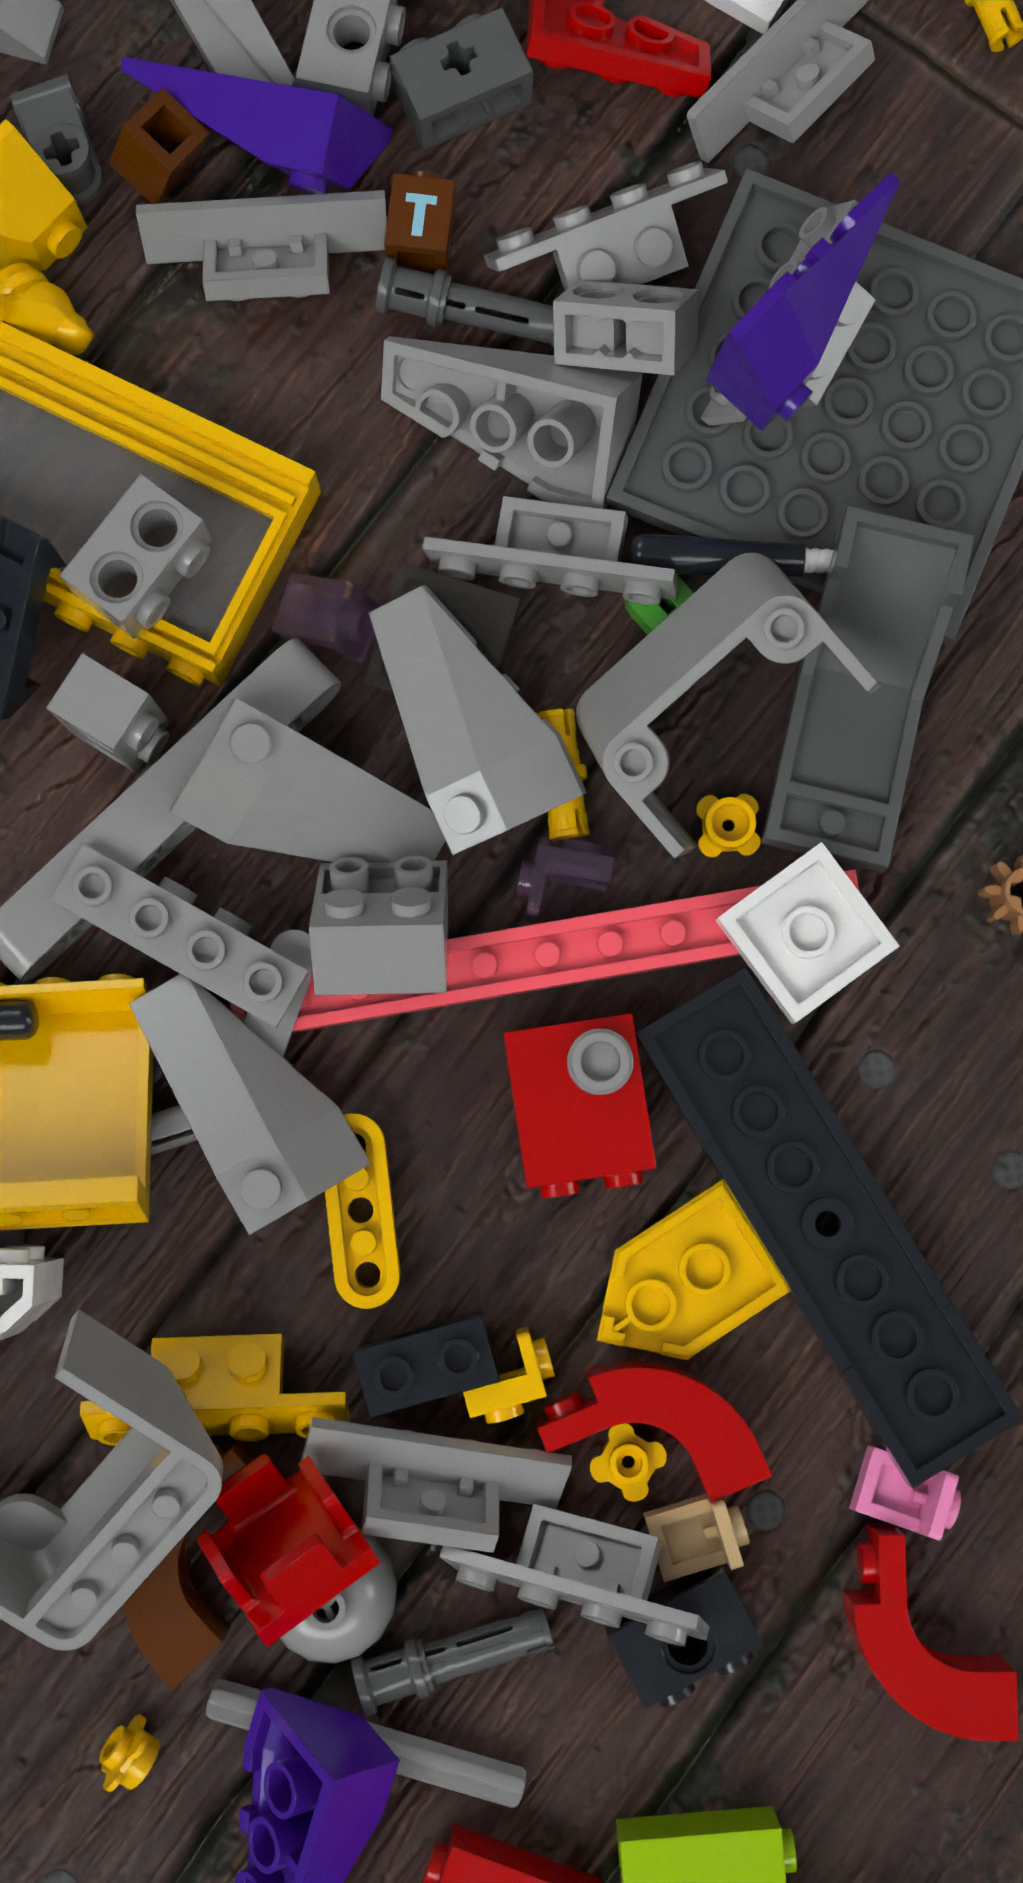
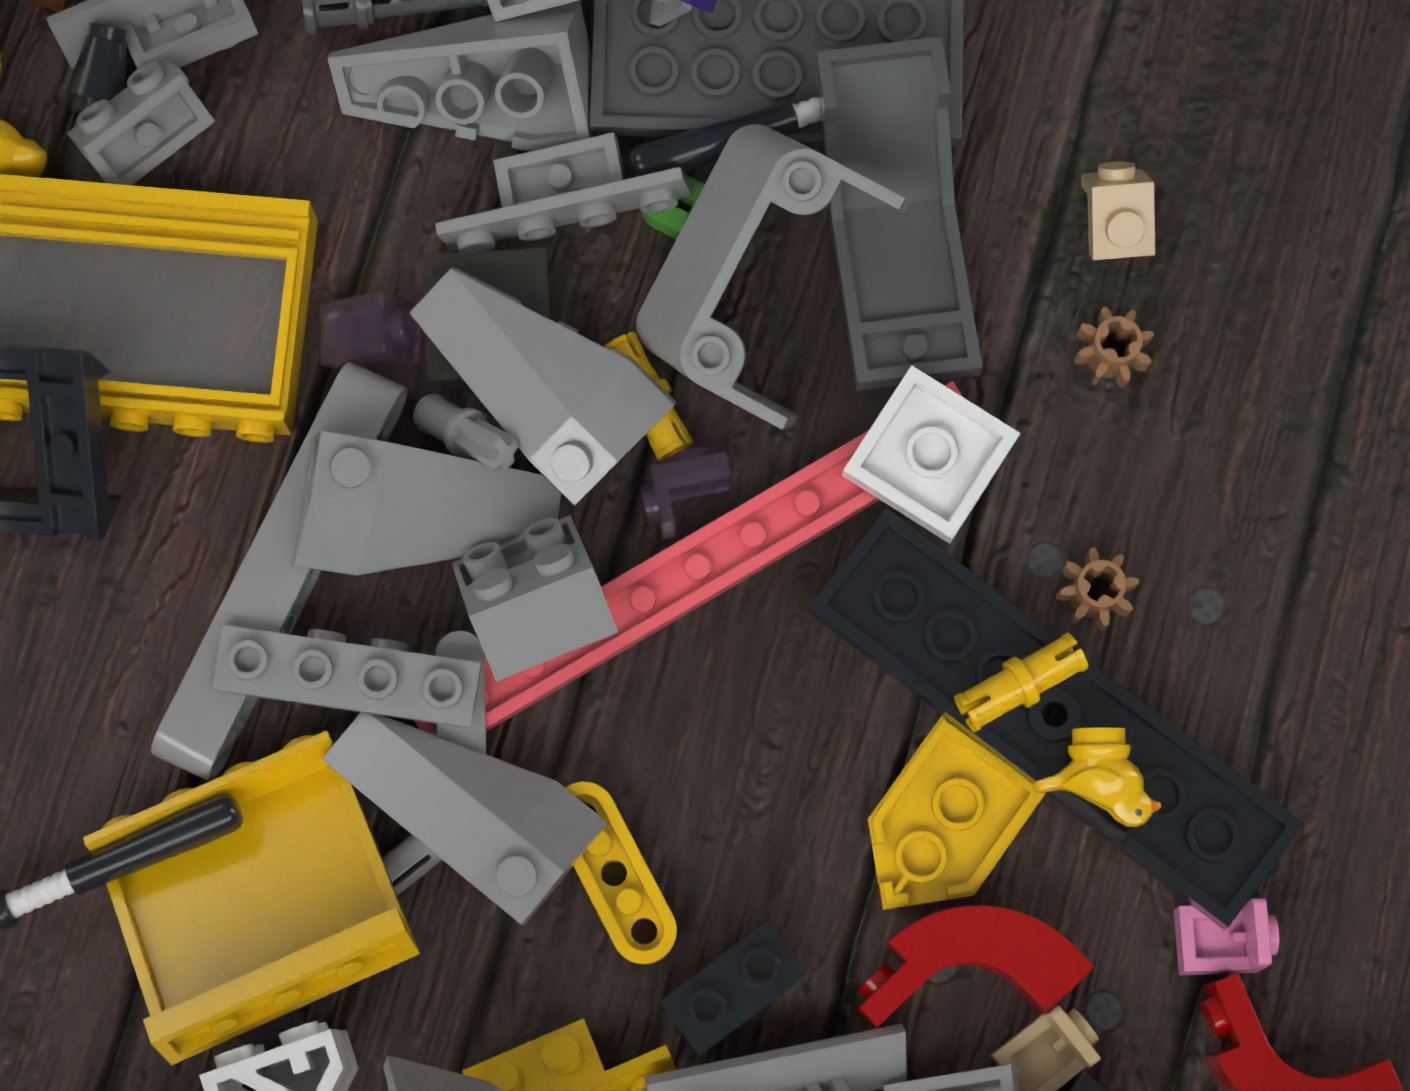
camera: 20 degrees left, 5 degrees down
light grey brick [46,653,170,774] -> none
light grey brick [60,474,212,639] -> none
yellow bracket [463,1326,555,1424] -> none
red brick [503,1013,657,1199] -> none
light grey tile [567,1029,633,1095] -> none
yellow plate [590,1423,667,1502] -> none
yellow plate [696,794,761,858] -> none
none -> black cone [66,22,128,111]
none -> light grey bracket [67,58,215,185]
none -> light grey axle [413,393,518,469]
none -> yellow pin [954,632,1088,732]
none -> yellow animal [1033,728,1161,827]
none -> medium nougat gear [1056,548,1139,631]

